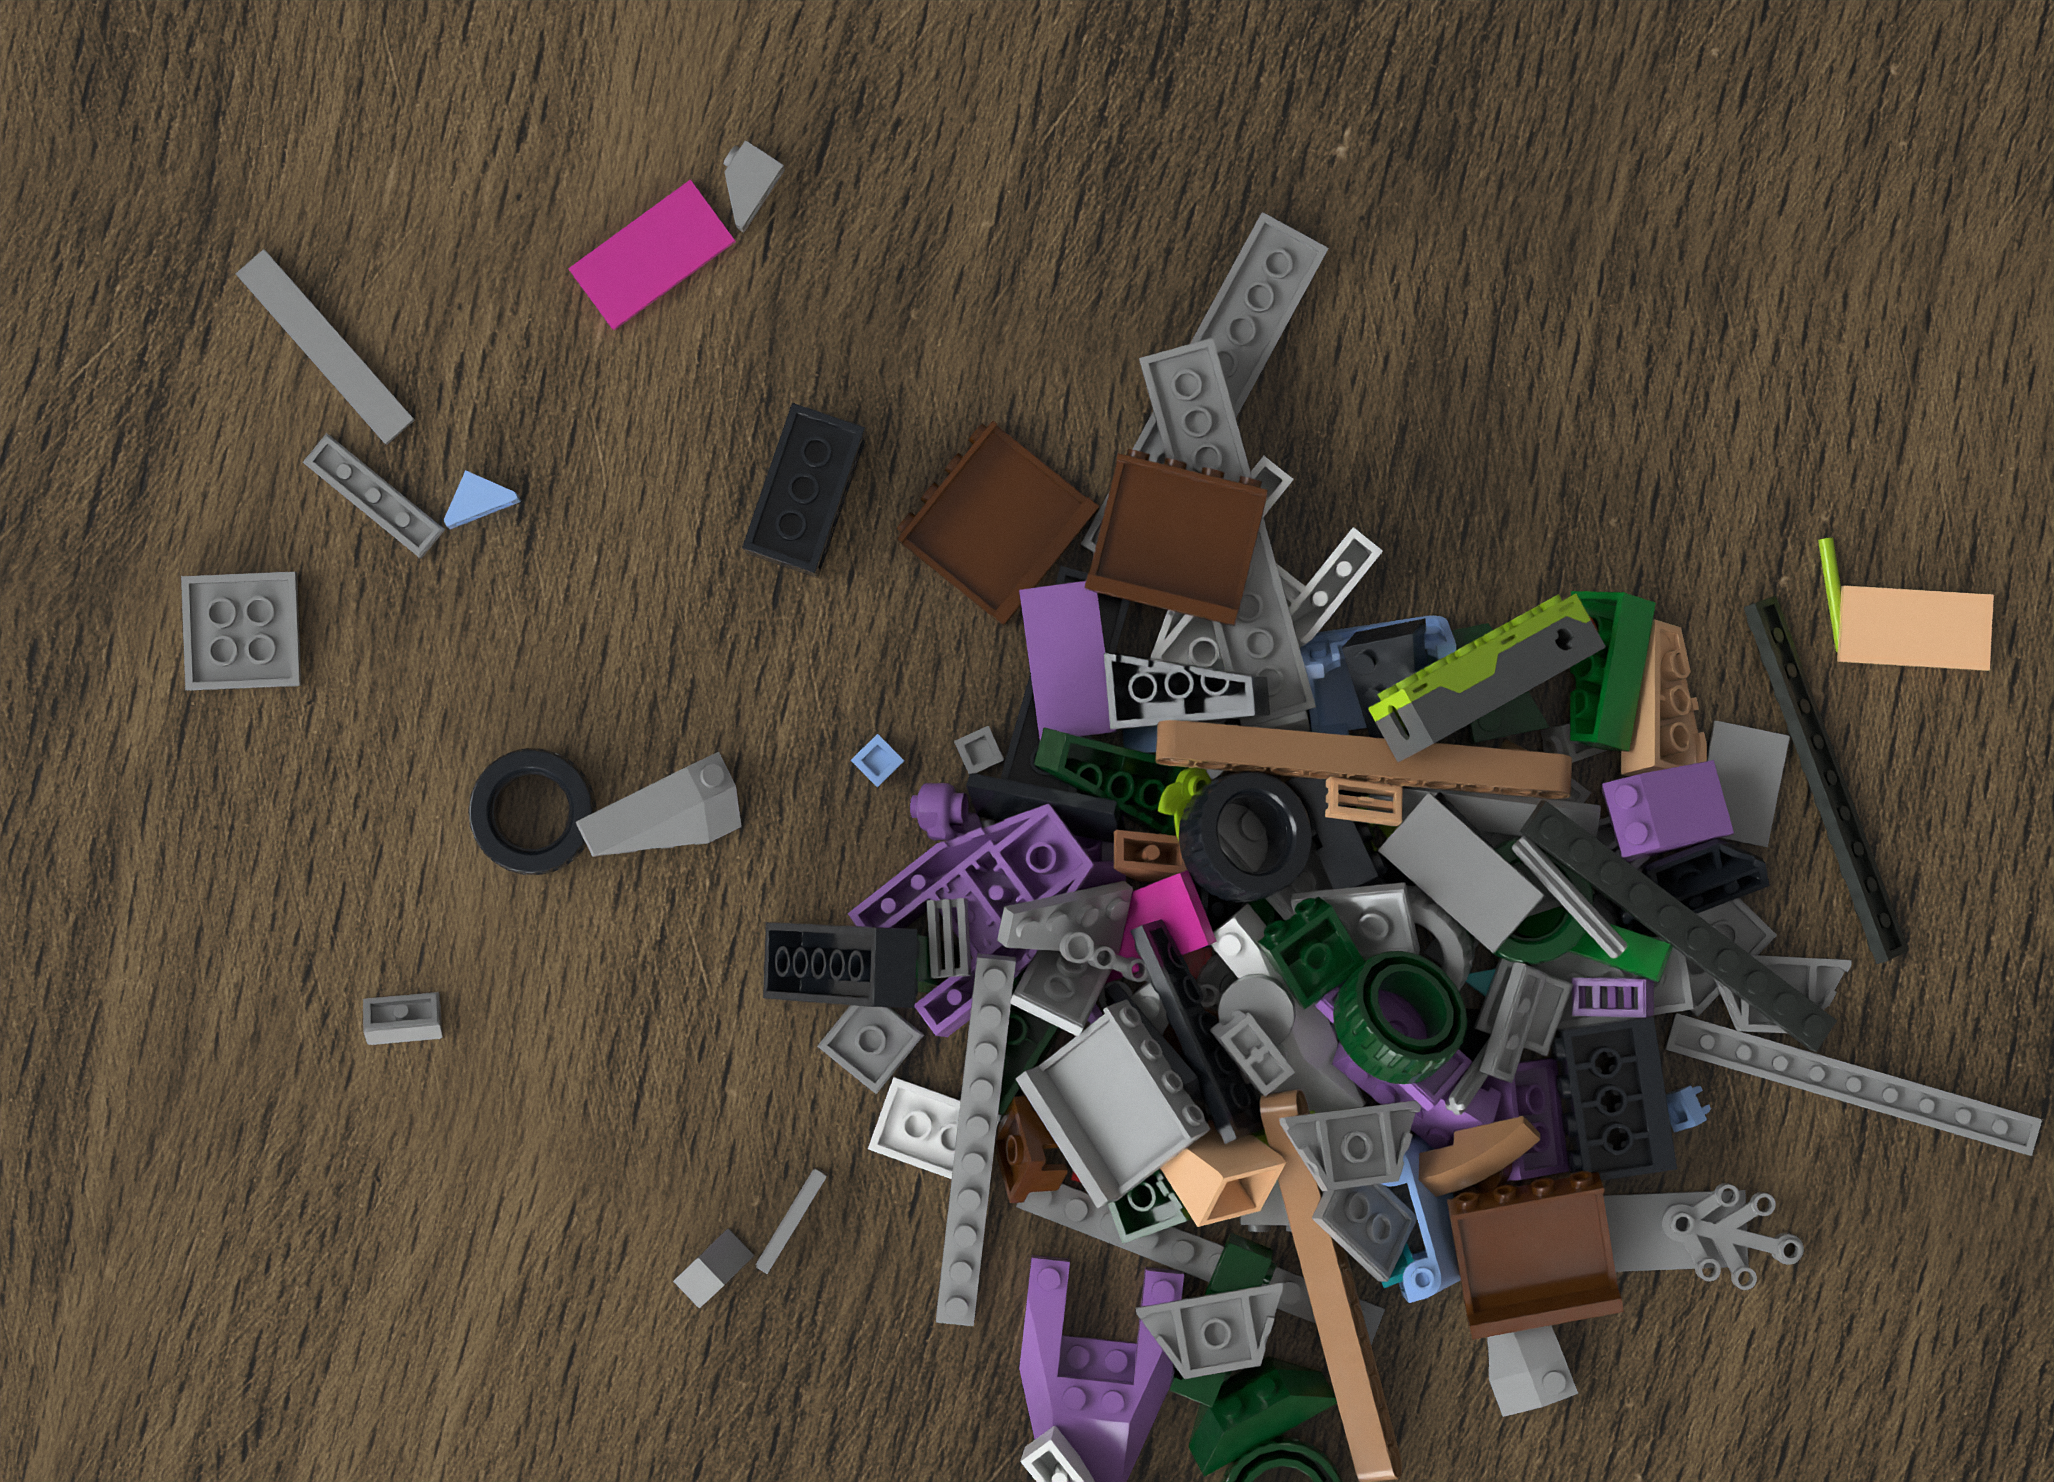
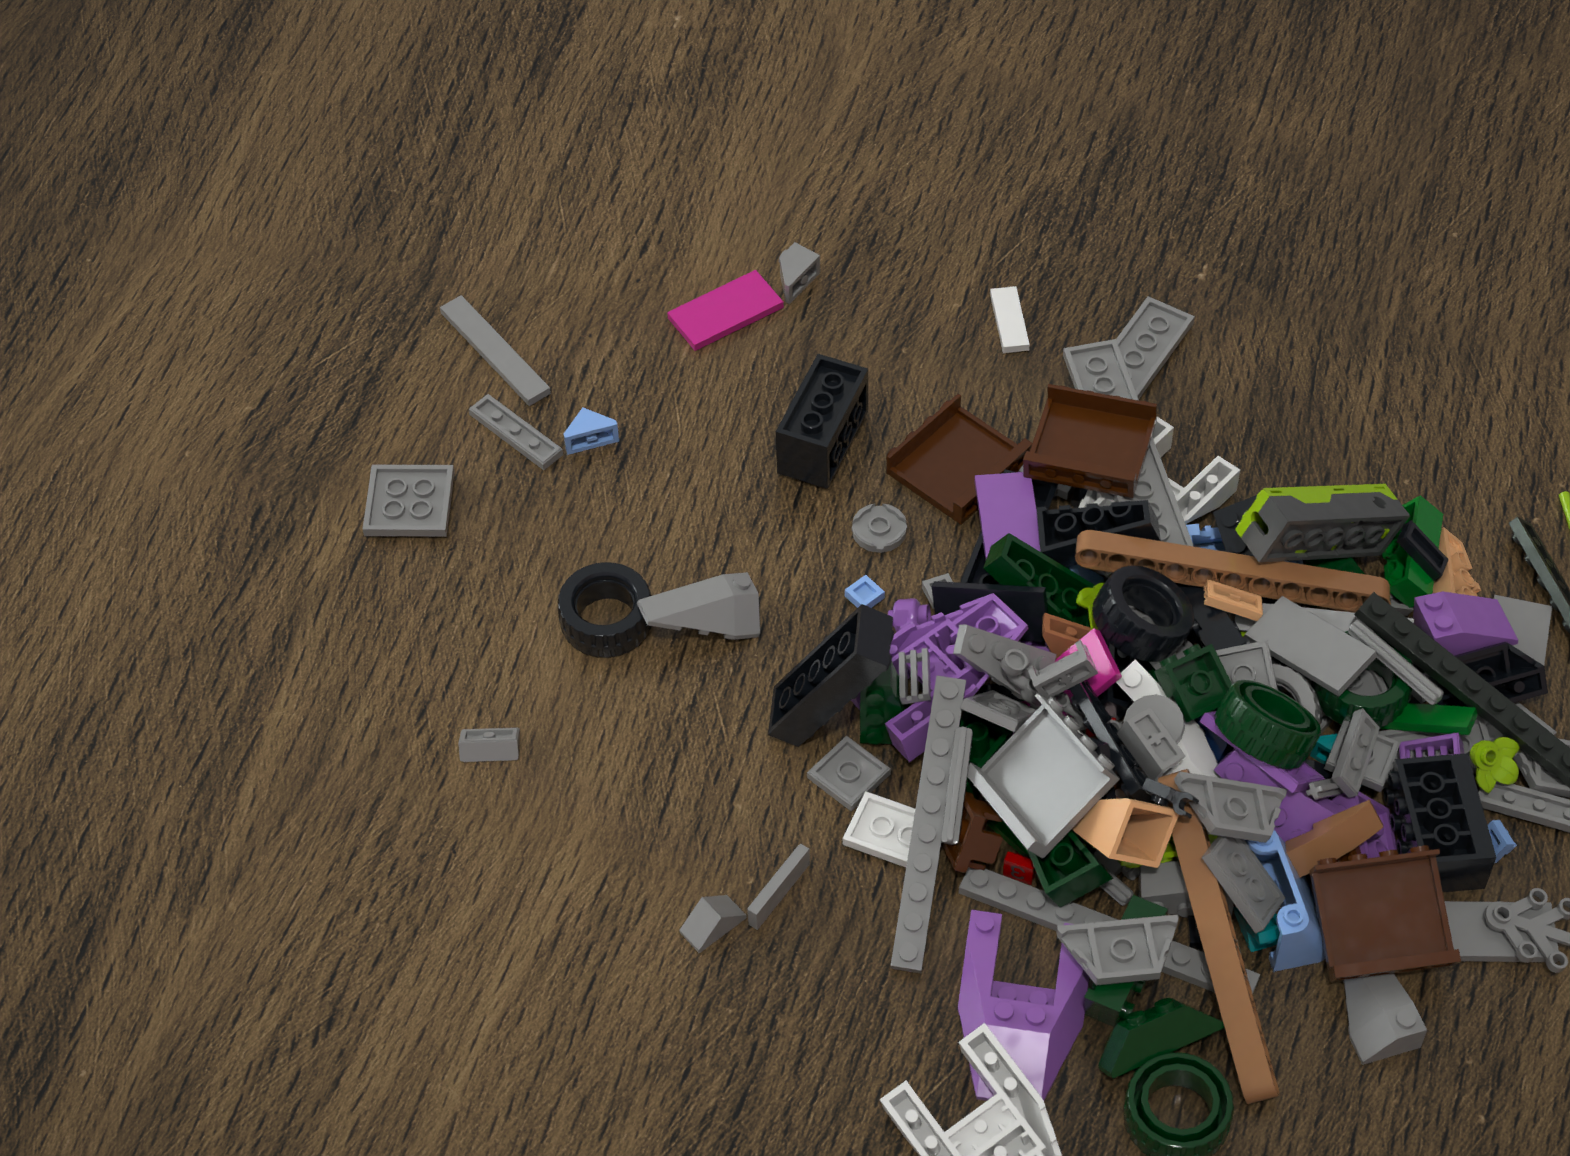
camera: 10 degrees right, 35 degrees down
none -> light grey tile [852,503,907,553]
none -> light grey axle [941,727,973,845]
none -> white tile [990,286,1030,353]
none -> light grey hinge [1027,640,1098,699]
none -> black plate [1141,778,1199,819]
none -> black tile [1396,521,1448,581]
none -> lime plate [1470,737,1520,793]

